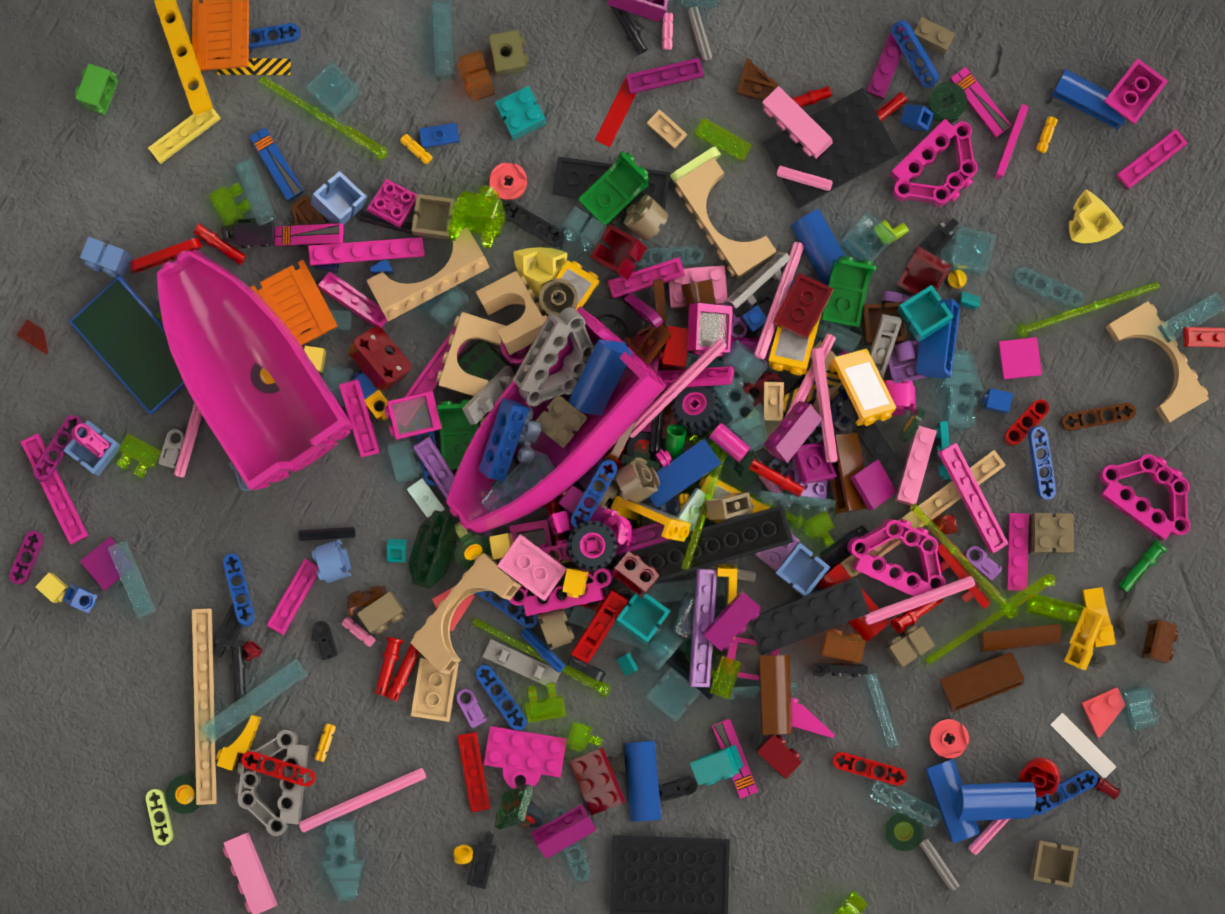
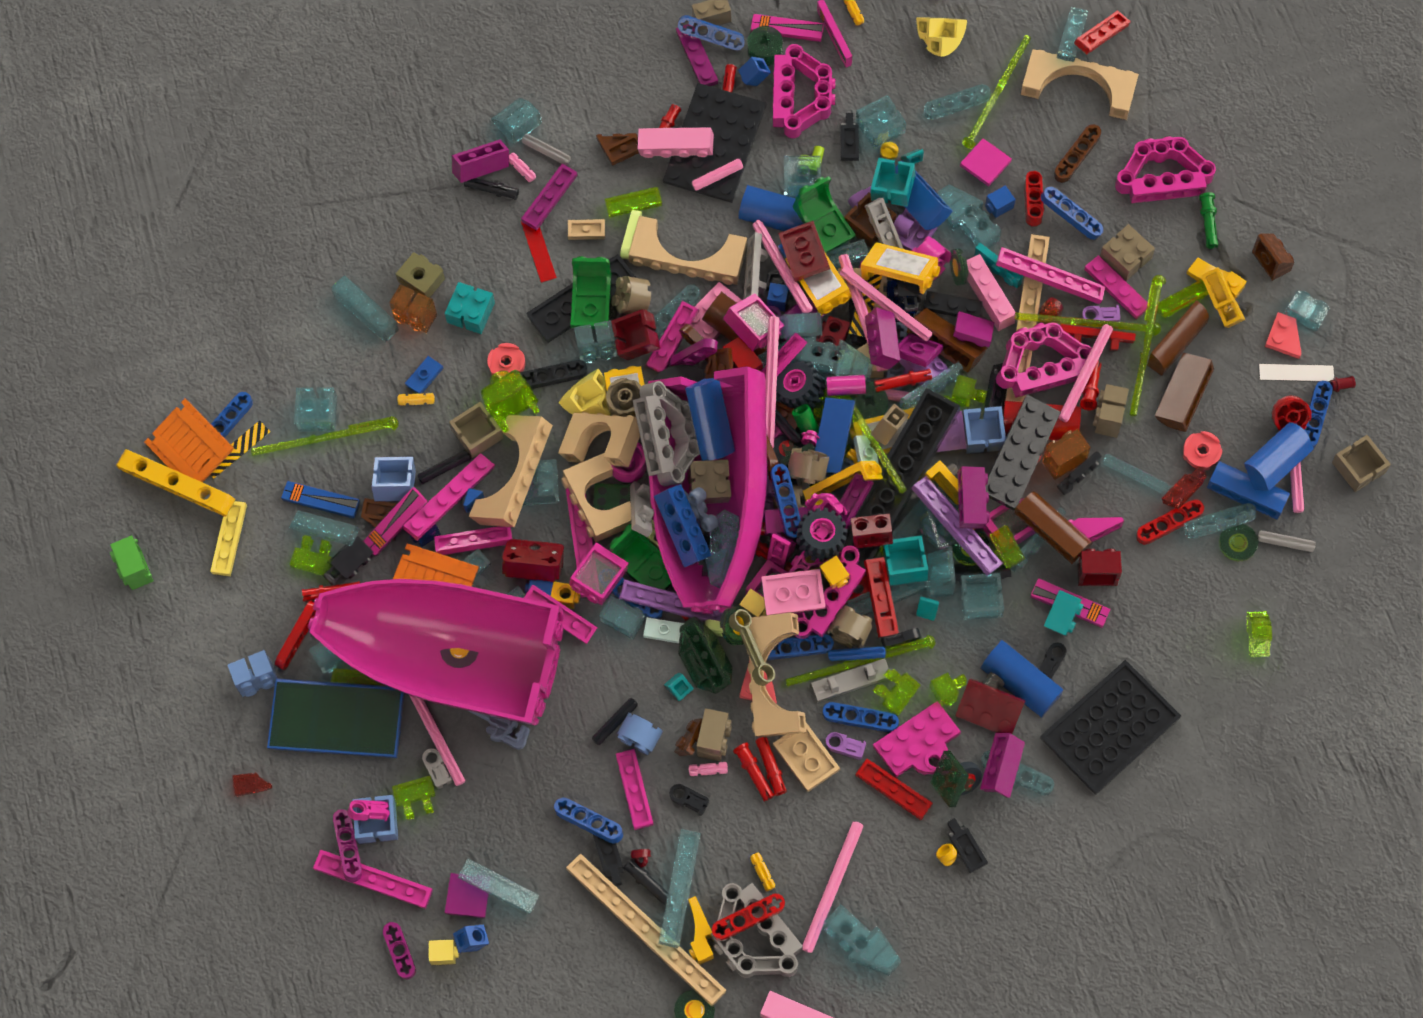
camera: 40 degrees left, 15 degrees down
dark pink tile [367,179,417,228] -> none
tan plate [763,382,784,422] -> none
dark red piece [897,246,951,295] -> none
none -> olive piece [729,609,775,686]
none -> clear red hinge [1162,466,1207,509]

